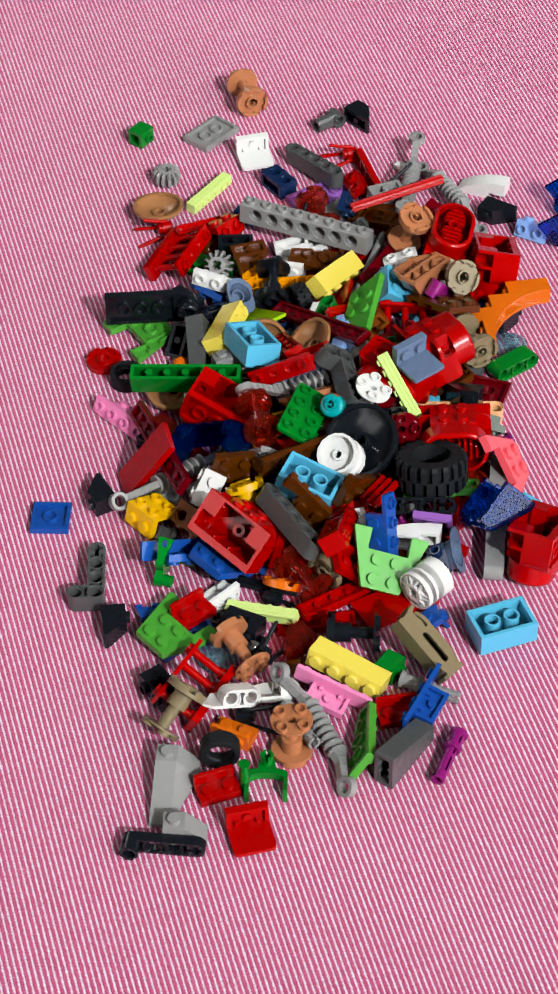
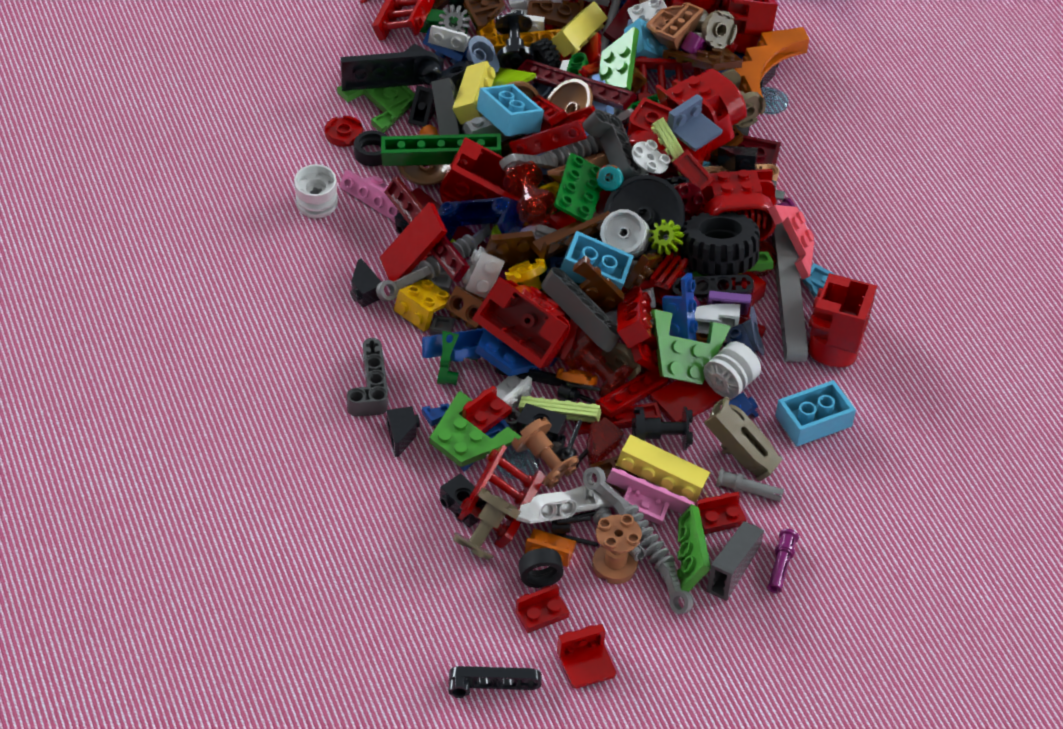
camera: 10 degrees left, 5 degrees up
blue tile [29,502,72,534] -> none
light grey wedge [149,744,201,828] -> none
light grey slope [163,812,208,846] -> none
green piece [238,750,288,802] -> none
green brick [375,649,407,686] -> none
blue bracket [400,663,450,730] -> none
clear blue windscreen [459,477,536,532] -> none
green beam [487,345,539,381] -> none
none -> white wheel [294,164,338,218]
none -> lime gear [648,220,684,255]
none -> red tile [672,149,714,191]

